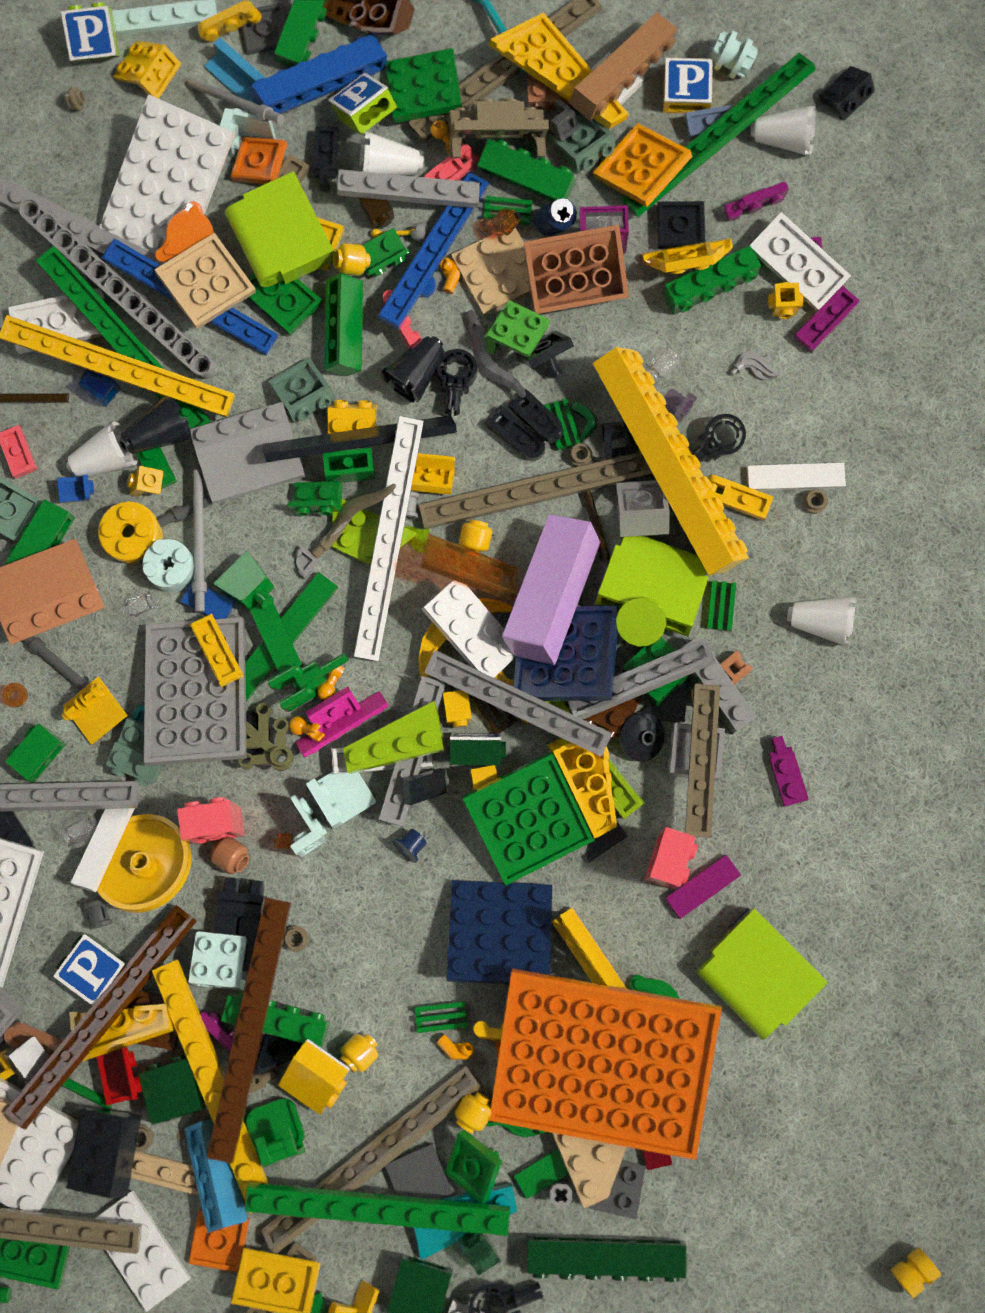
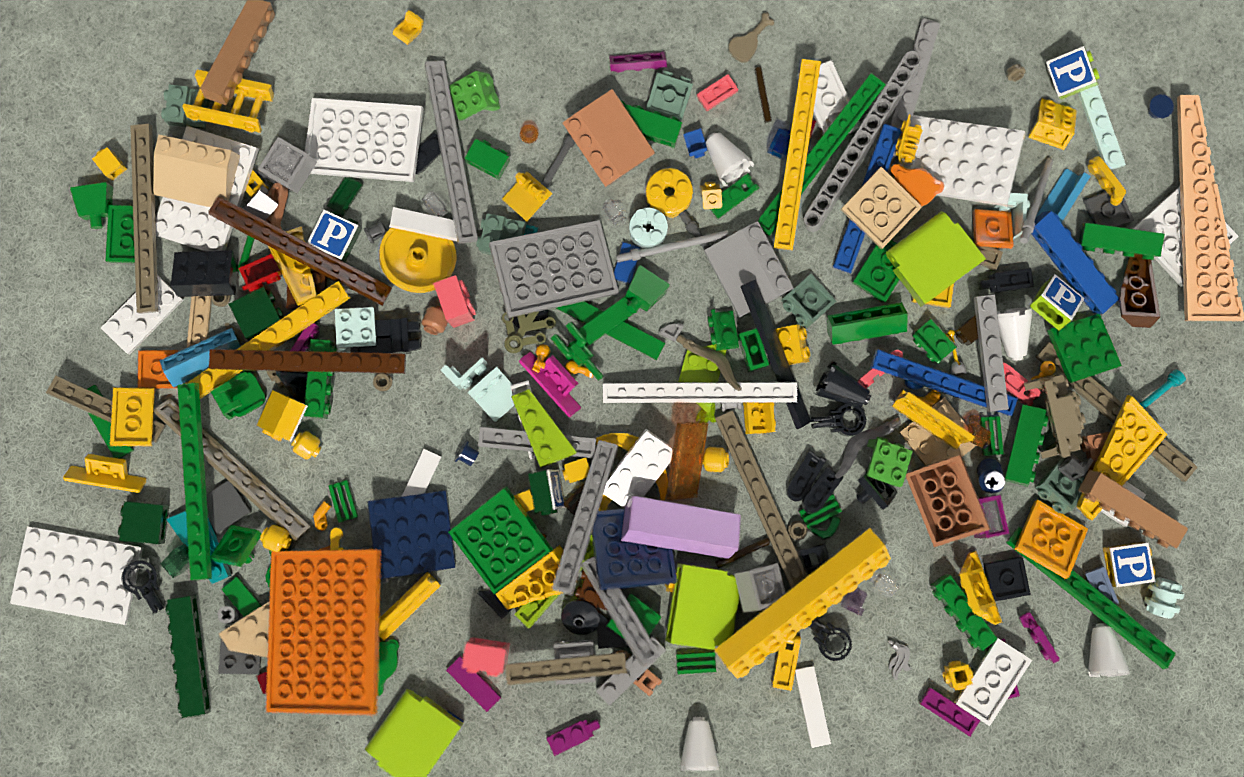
camera: 70 degrees right, 5 degrees up
black cone [119,396,191,454] -> none
yellow tile [190,614,244,687] -> none
clear orange plate [272,833,295,849] -> none
yellow head [333,243,370,276] -> none
black tile [403,768,447,805] -> none
lime tile [616,596,666,646] -> none
dark tan plate [803,489,828,514] -> none
black bracket [819,66,875,121] -> none
none -> dark green tile [326,177,364,216]
none -> white tile [402,449,442,496]
none -> yellow fence [891,390,975,450]
none -> yellow hinge [896,114,923,163]

